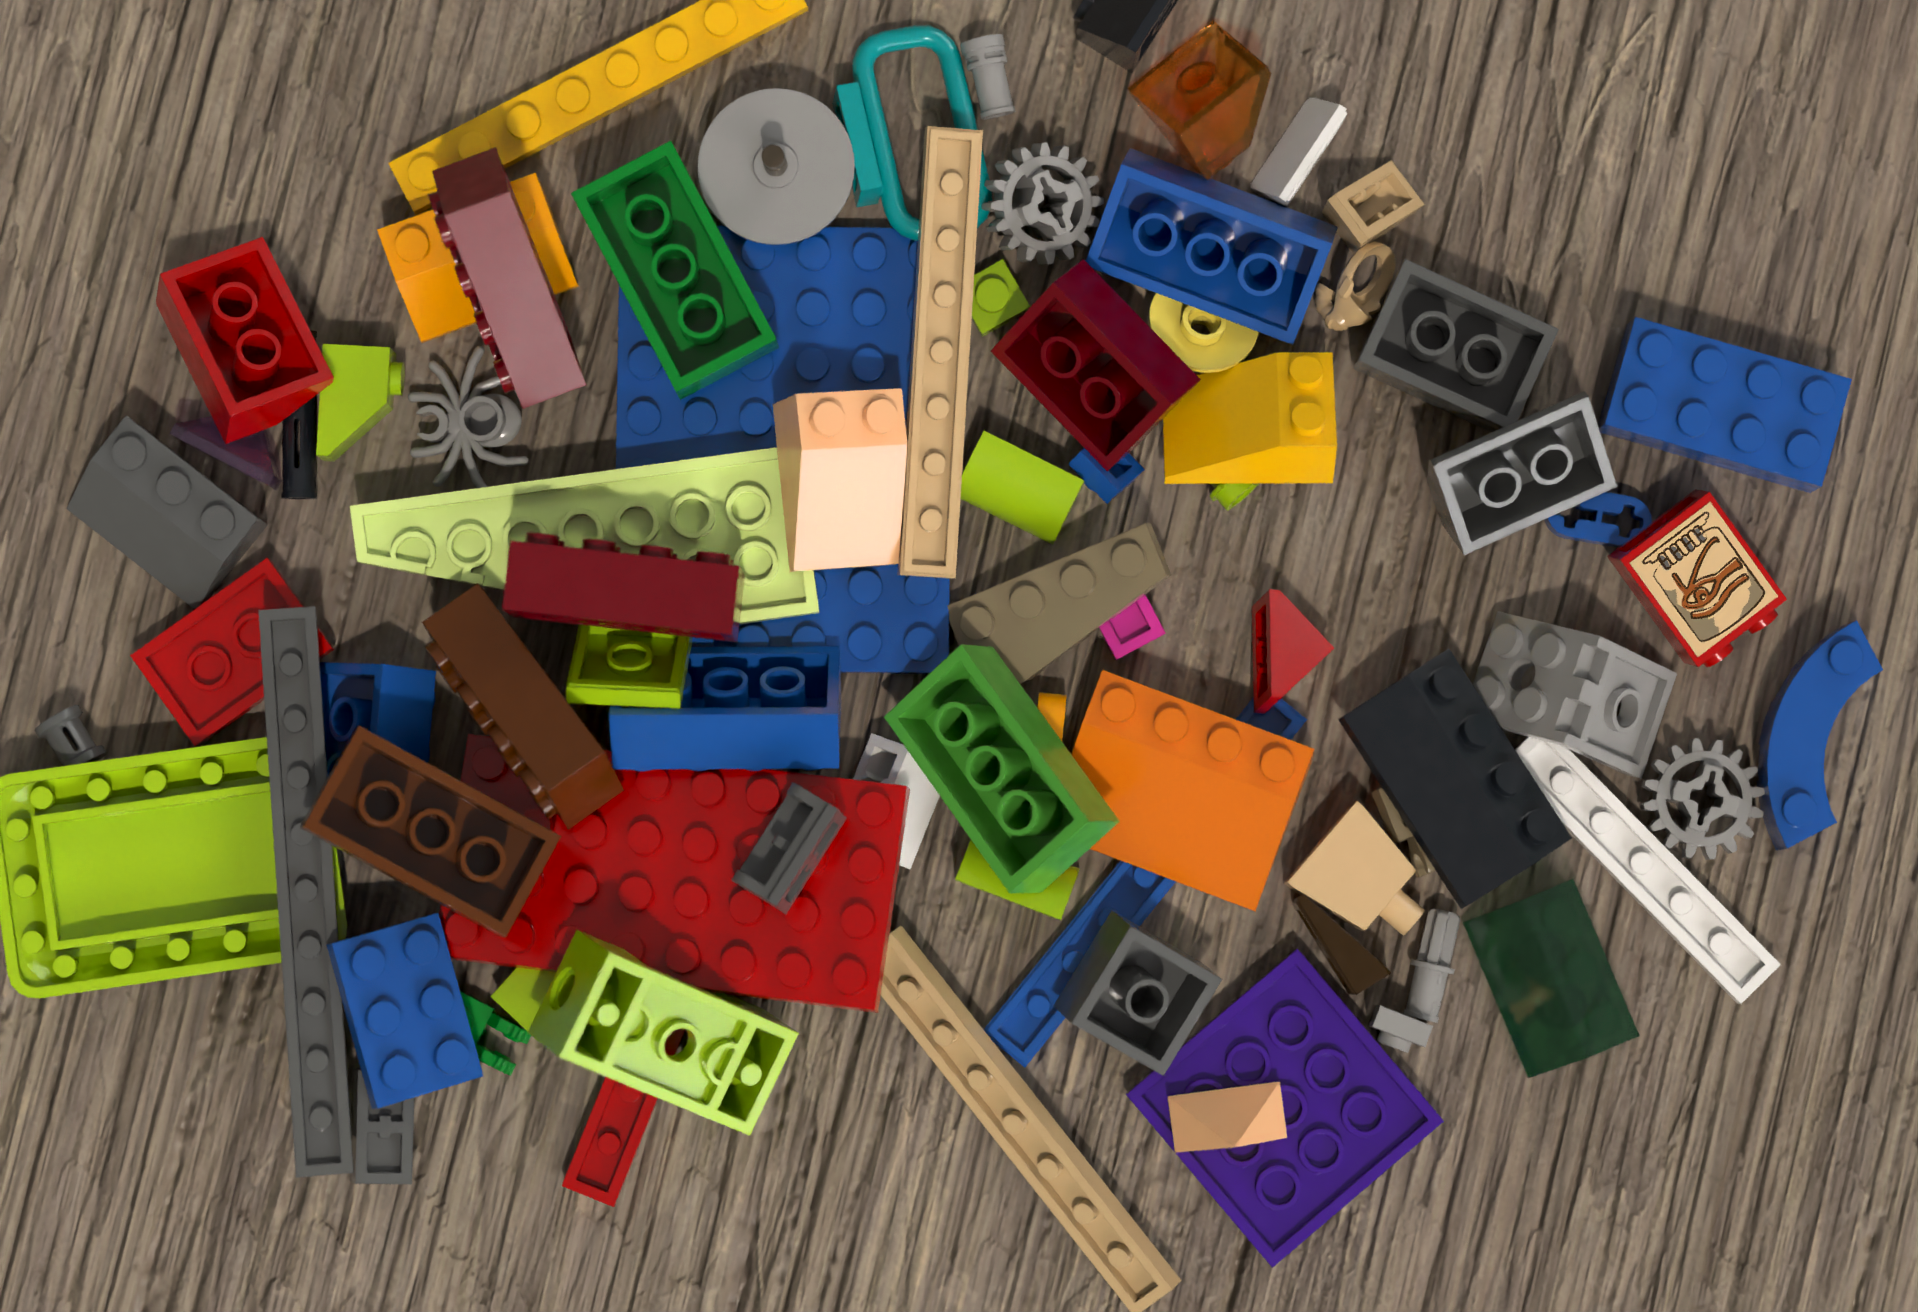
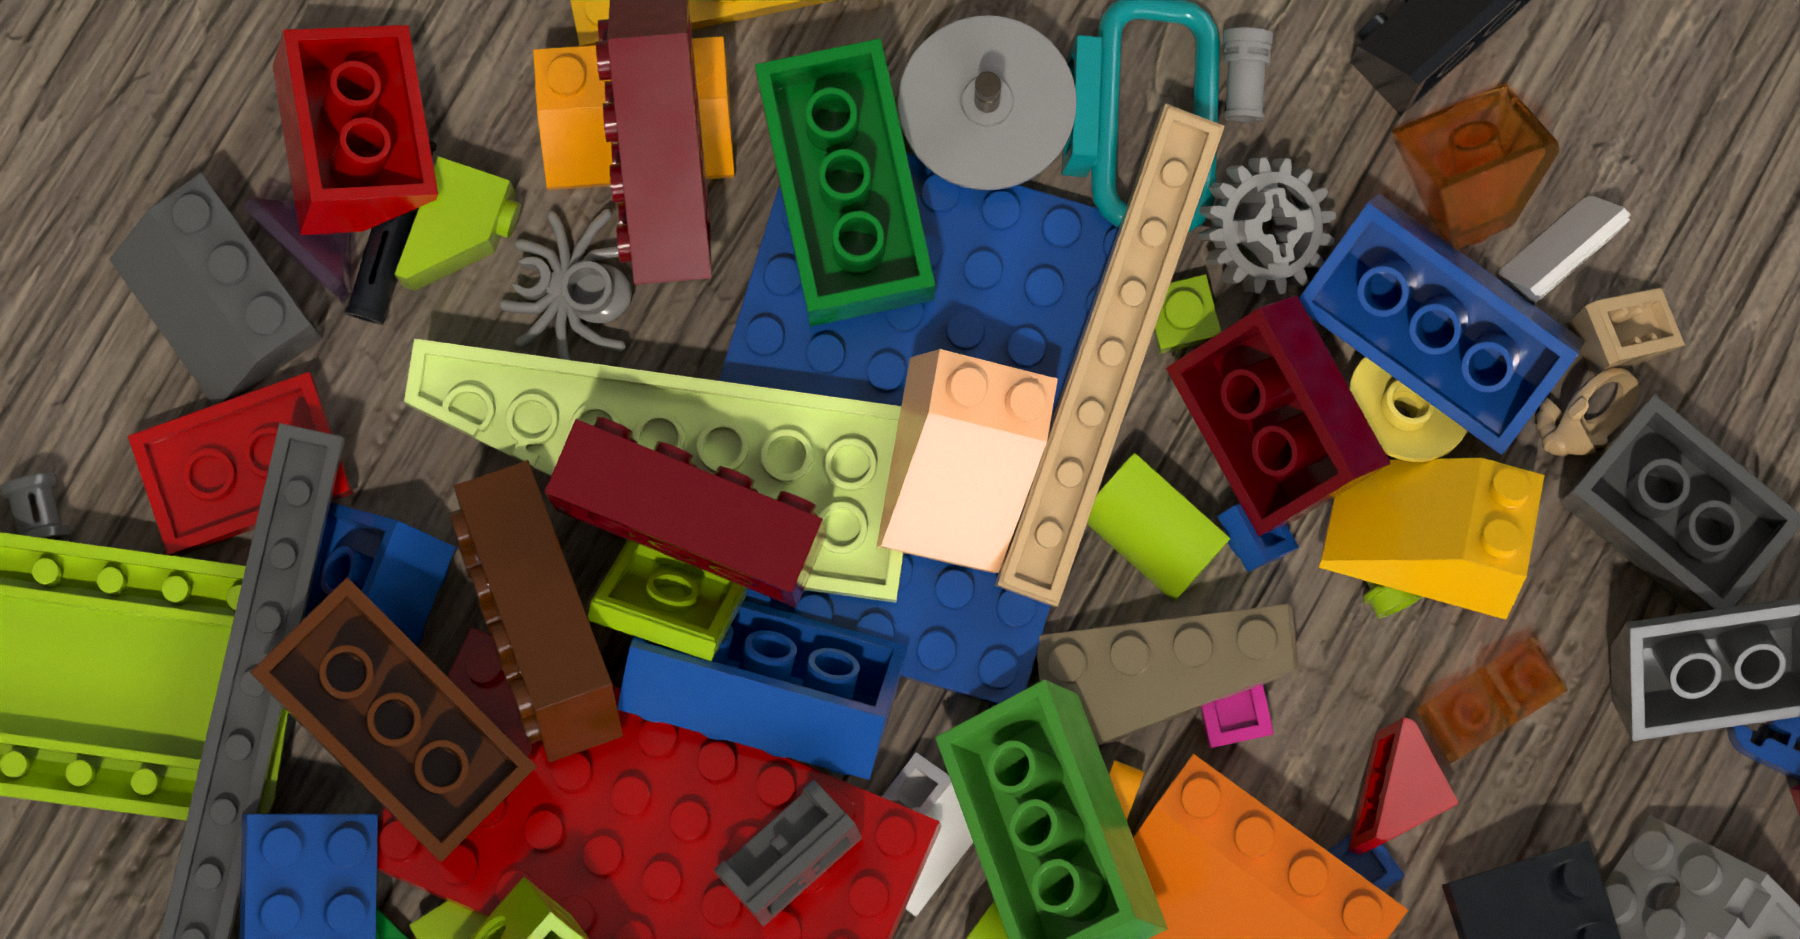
camera: 15 degrees right, 5 degrees down
none -> clear orange slope [1416,636,1568,764]

